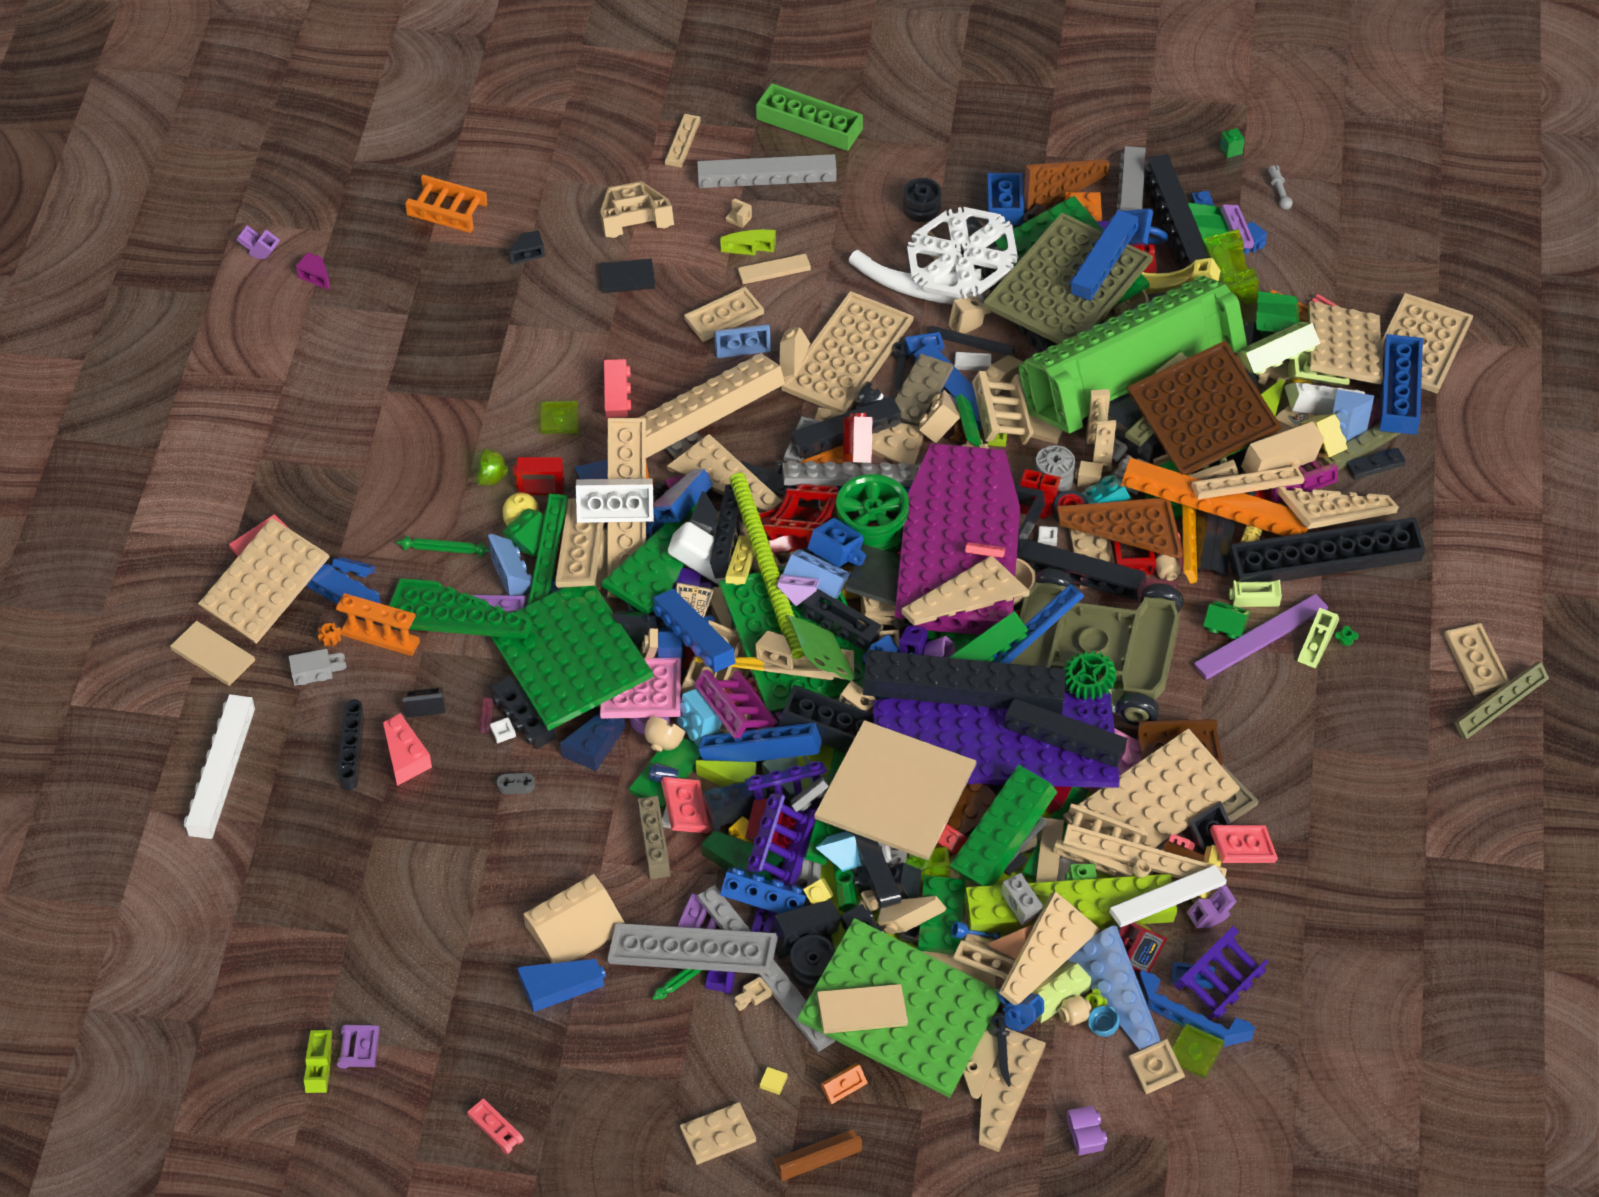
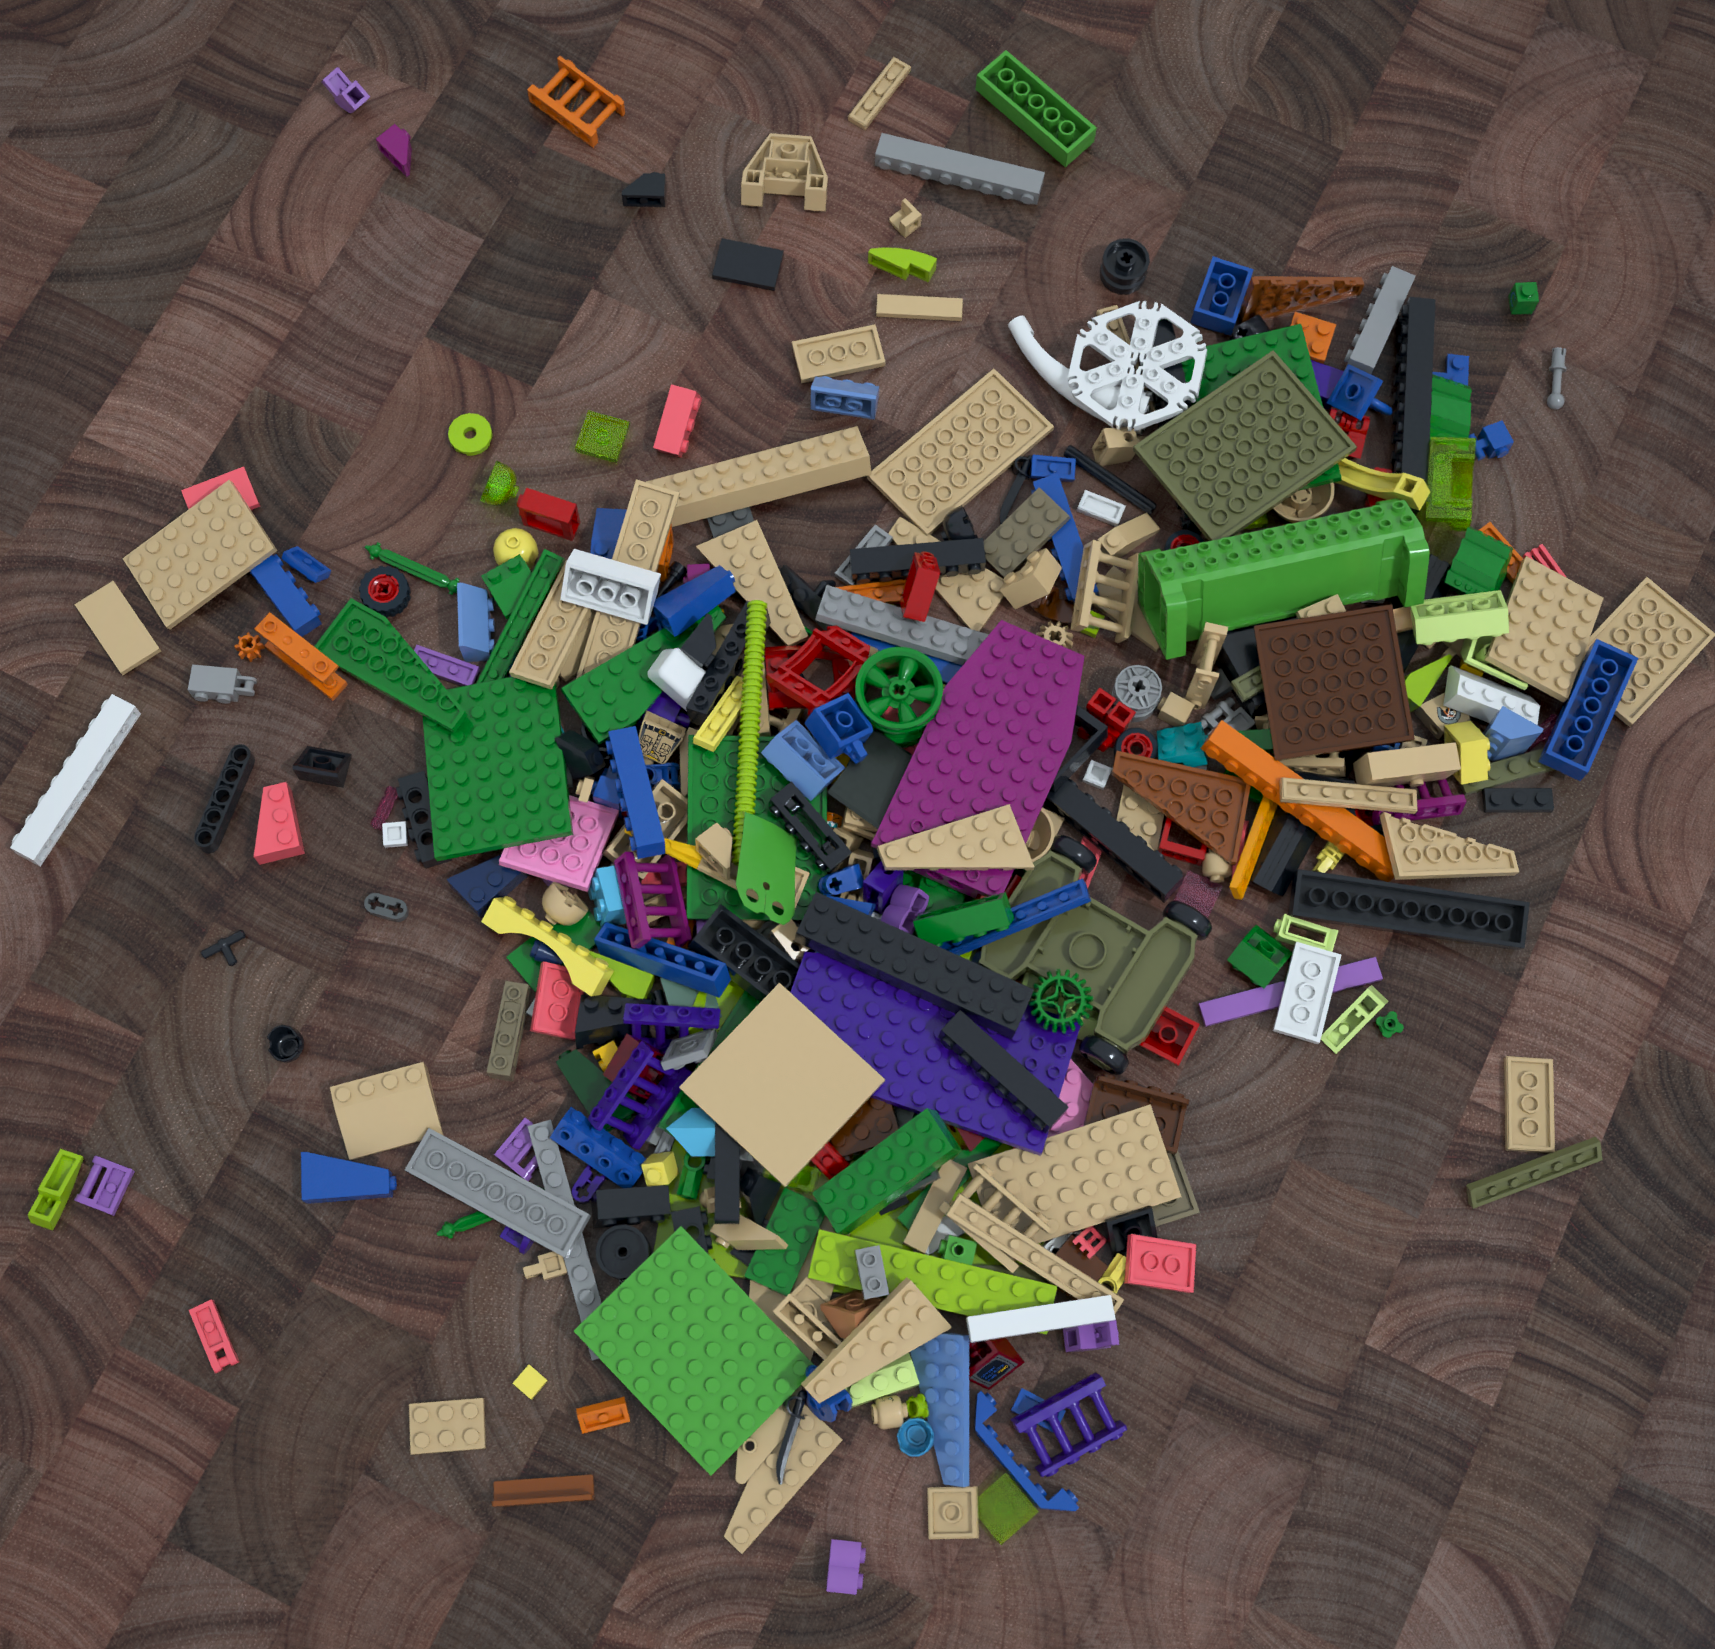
camera: 15 degrees right, 20 degrees up
lavender slope [778,575,820,606] -> none
tan slope [780,327,810,380] -> none
tan tile [817,984,908,1034] -> none
blue hinge [951,921,1000,940] -> none
green tile [956,394,982,447] -> none
coral tile [965,542,1006,558] -> none
blue brick [1070,210,1138,301] -> none
tan hinge [1133,860,1151,878] -> none
medium lavender plate [1220,205,1255,248] -> none
none -> black piece [201,930,246,966]
none -> black hair [267,1025,304,1063]
none -> black wheel [359,566,411,618]
none -> lime tile [448,413,493,456]
none -> light yellow arch [481,896,614,997]
none -> red slope [1139,1007,1200,1066]
none -> white plate [1273,942,1341,1044]

